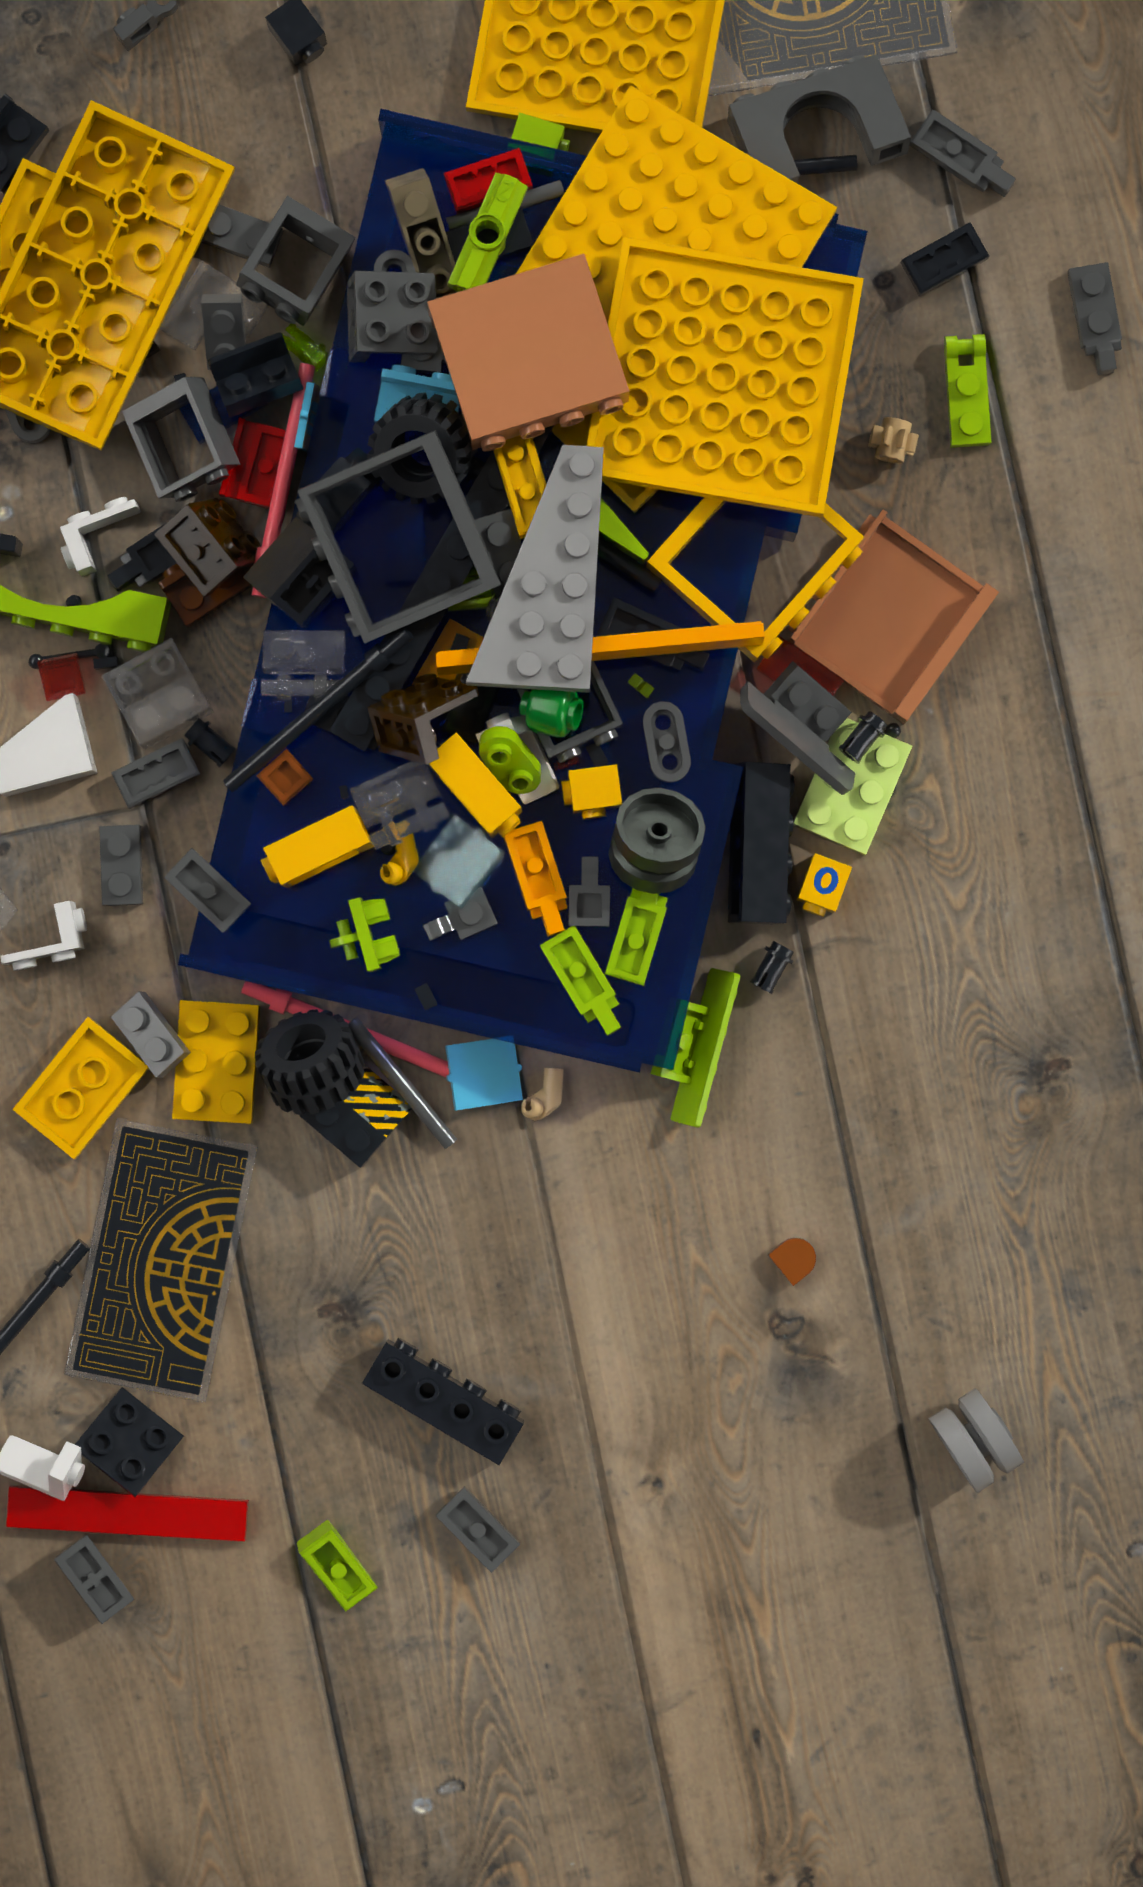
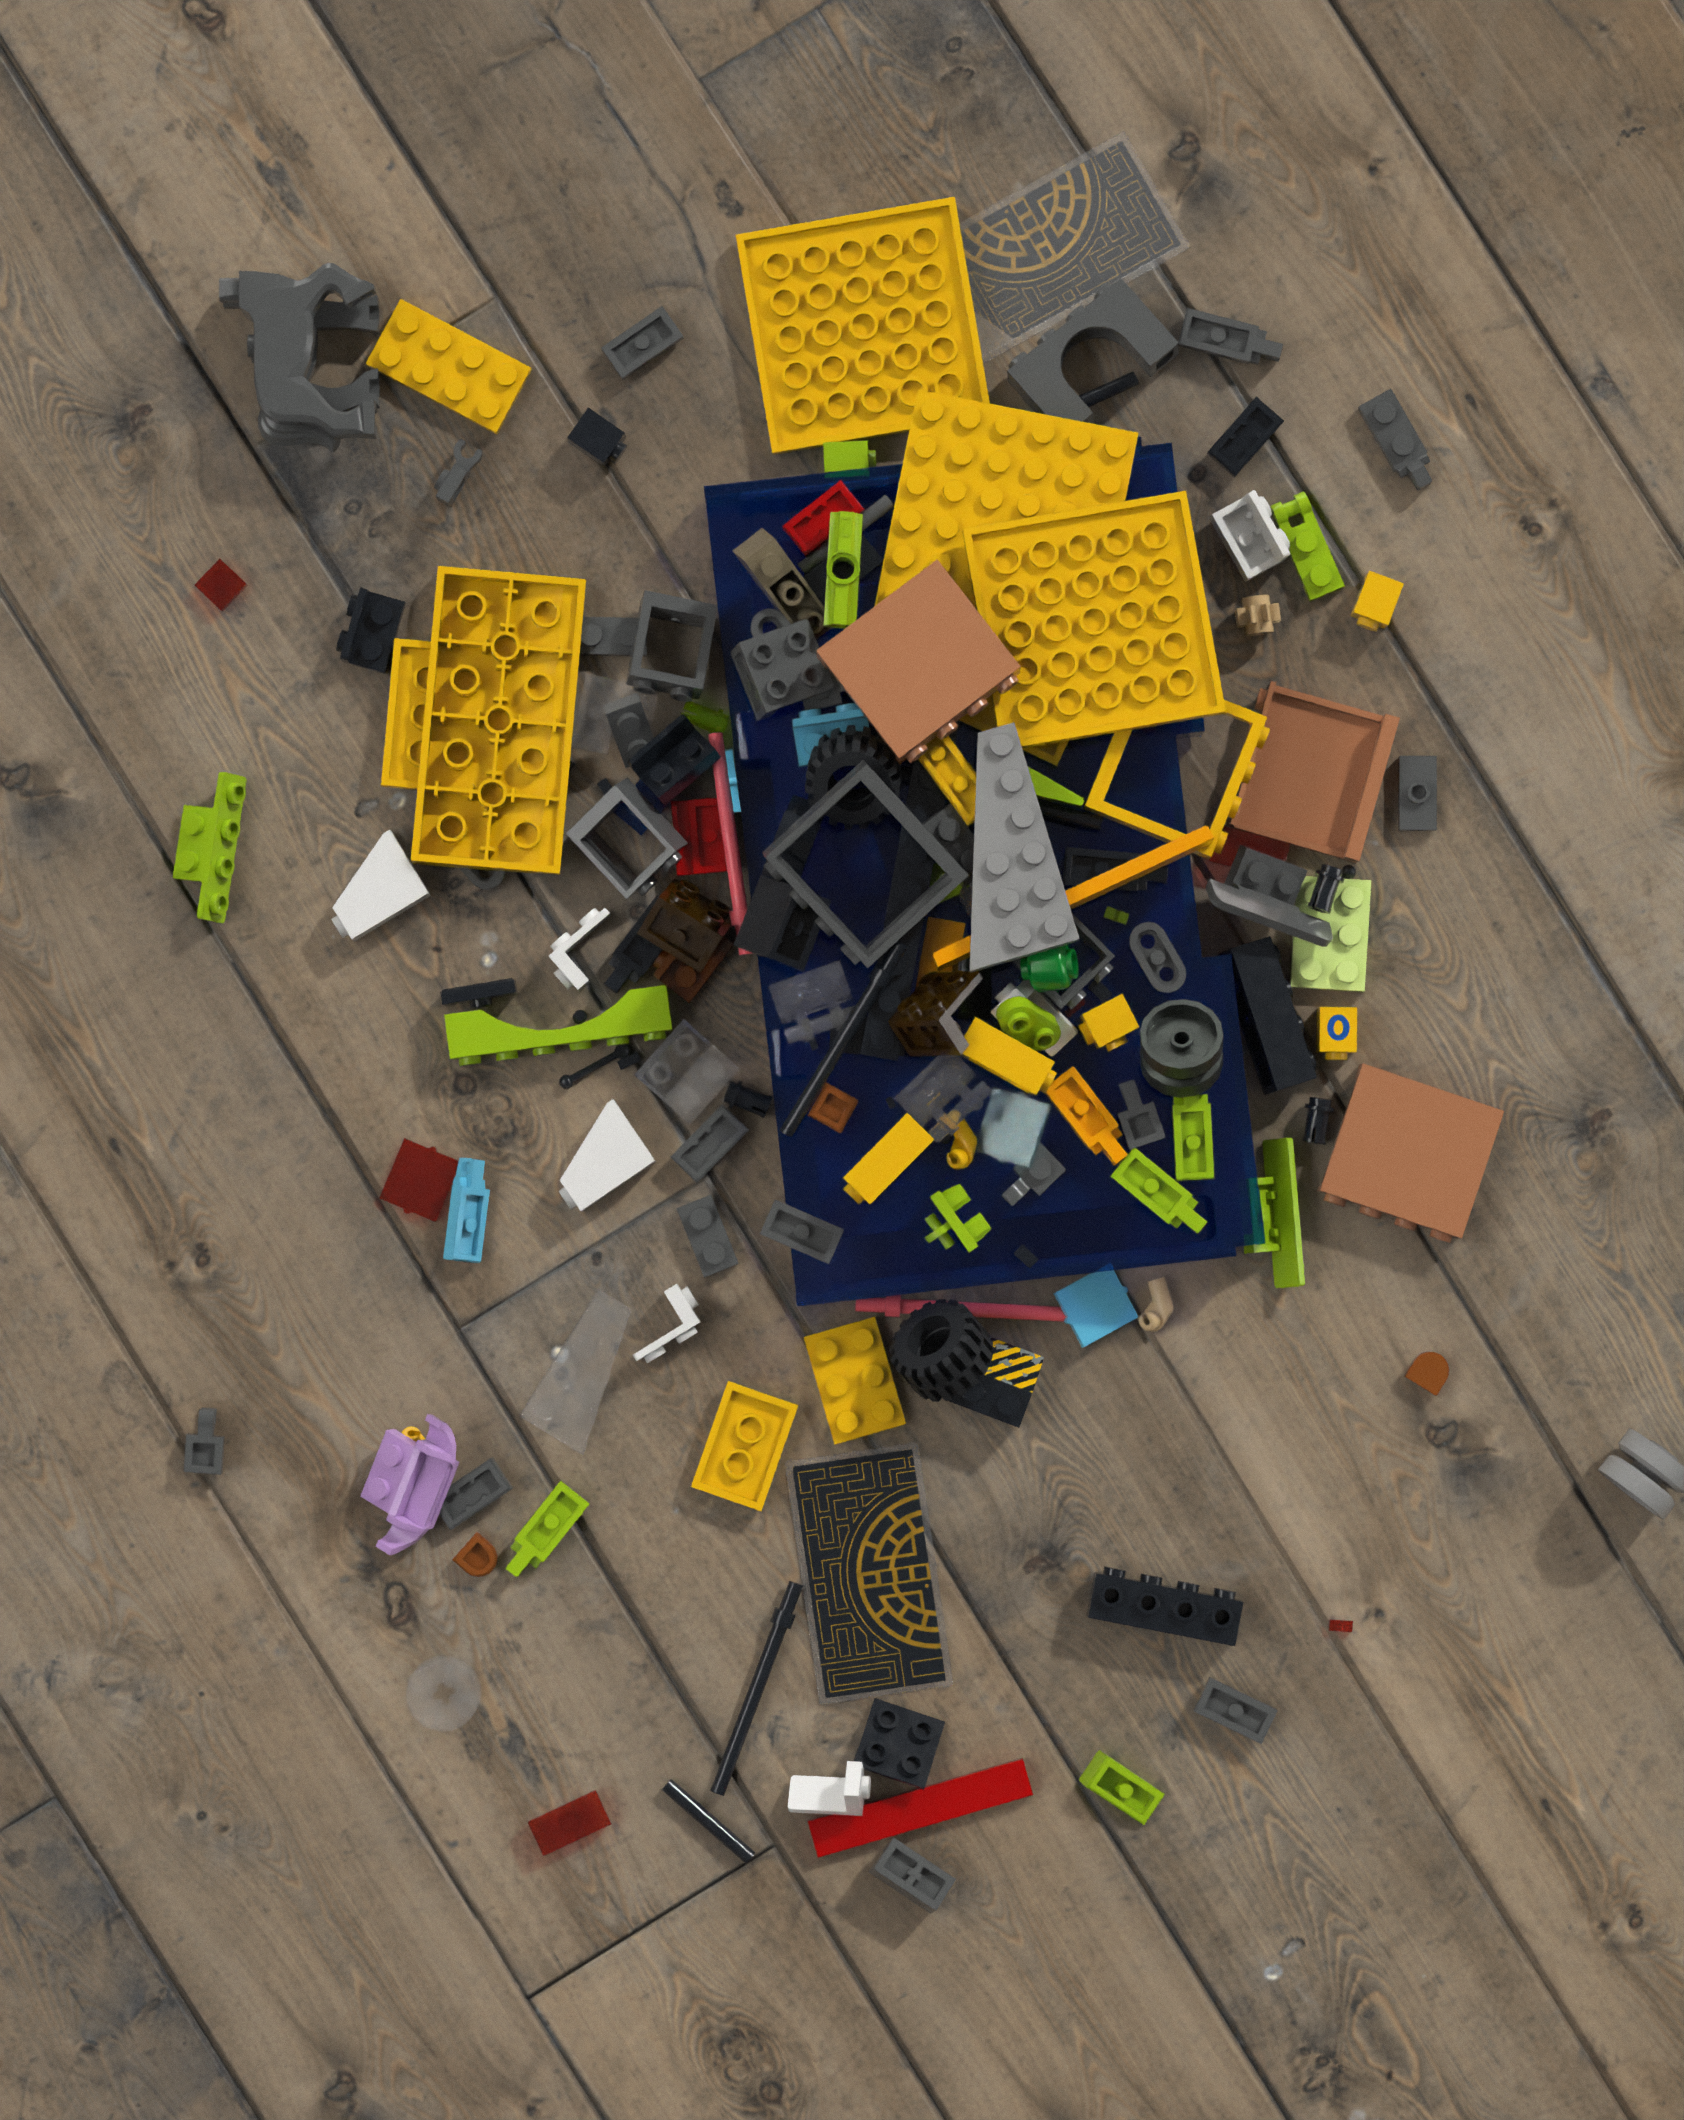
camera: 25 degrees left, 0 degrees up
clear red tile [37,653,86,701] -> none
plate [111,991,191,1078] -> none
dark grey bar [348,1017,457,1149] -> none
black piece [450,633,470,650] -> none
none -> white bracket [1209,490,1290,582]
none -> nougat panel [1317,1063,1504,1243]
none -> clear red piece [1328,1619,1353,1632]
none -> yellow brick [1350,570,1404,632]
none -> dark grey plate [1398,756,1437,831]

